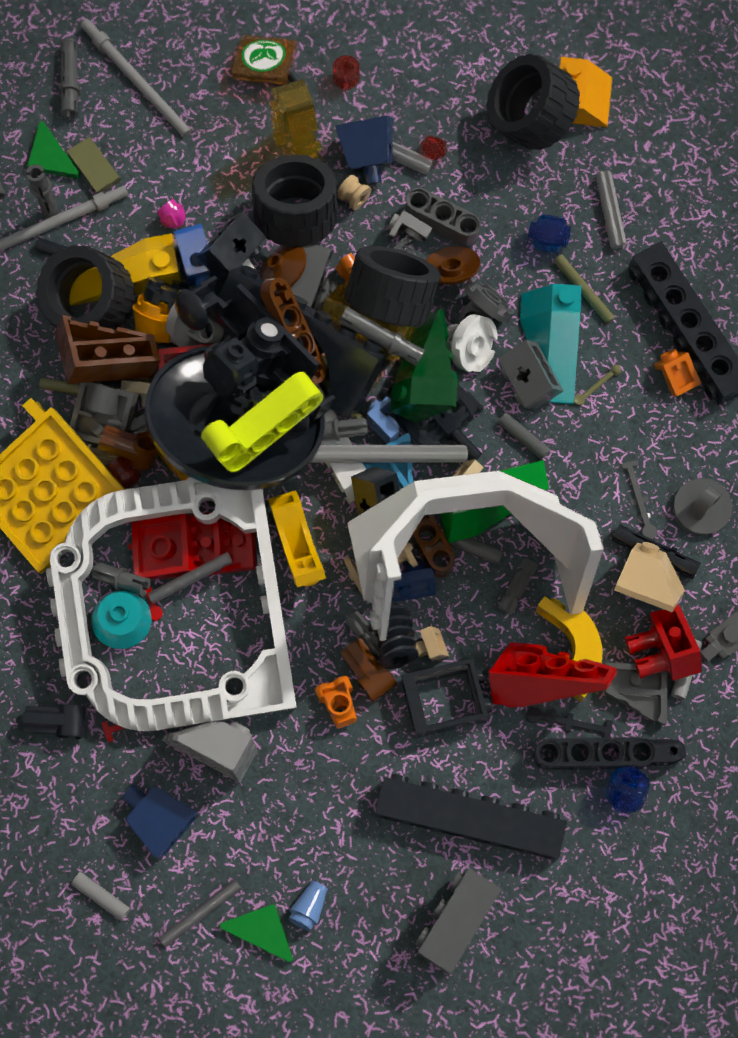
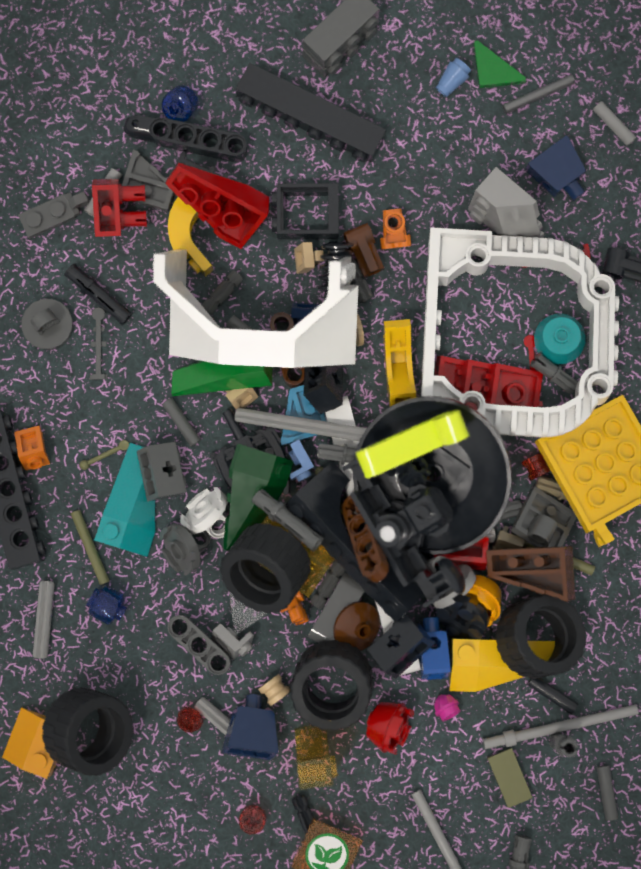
camera: 170 degrees left, 10 degrees up
green tile [27,121,80,179] -> none
reddish brown piece [98,425,158,471] -> none
flat silver bar [148,552,232,603] -> none
reddish brown dish [426,246,481,285] -> none
tan slope [614,542,685,612] -> none
none -> red cone [366,702,414,755]

